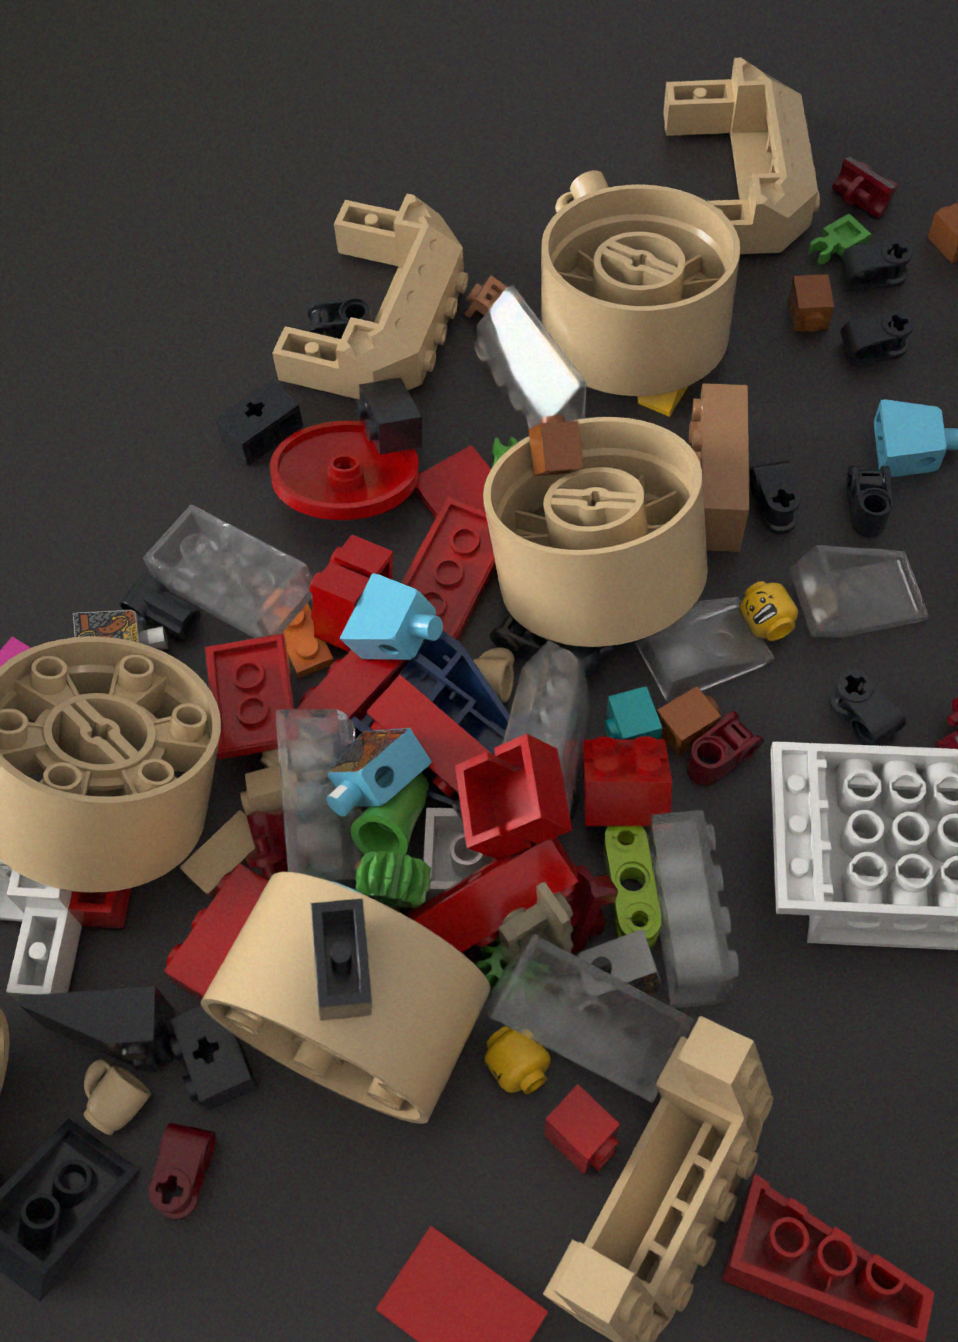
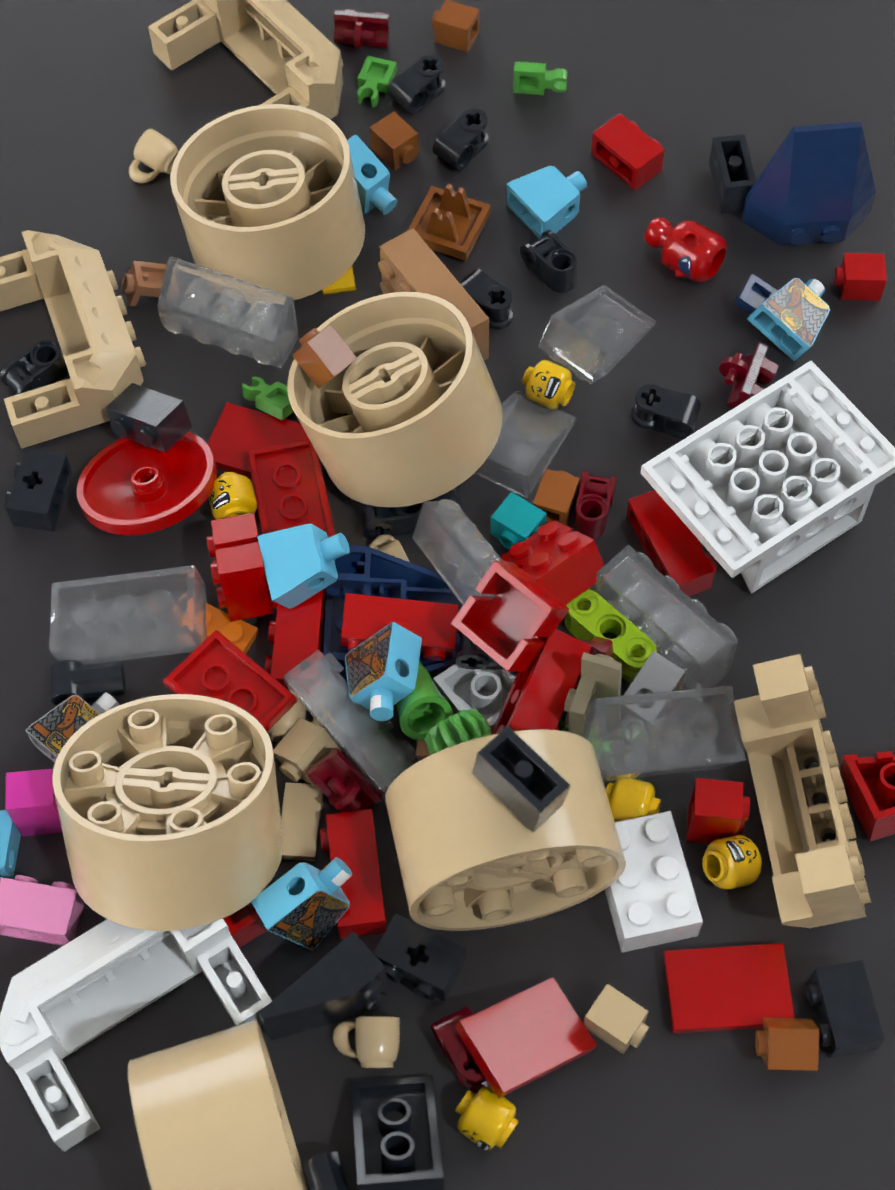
camera: 40 degrees left, 0 degrees up
none -> yellow head [209,472,257,520]
none -> torso [251,857,352,951]
none -> medium azure torso [347,134,397,215]
none -> dark orange plate [407,184,491,261]
none -> tile [455,977,597,1099]
none -> yellow head [455,1086,519,1150]
none -> tan brick [583,984,649,1055]
none -> white brick [605,811,703,953]
none -> red brick [626,490,716,603]
none -> yellow head [702,835,762,889]

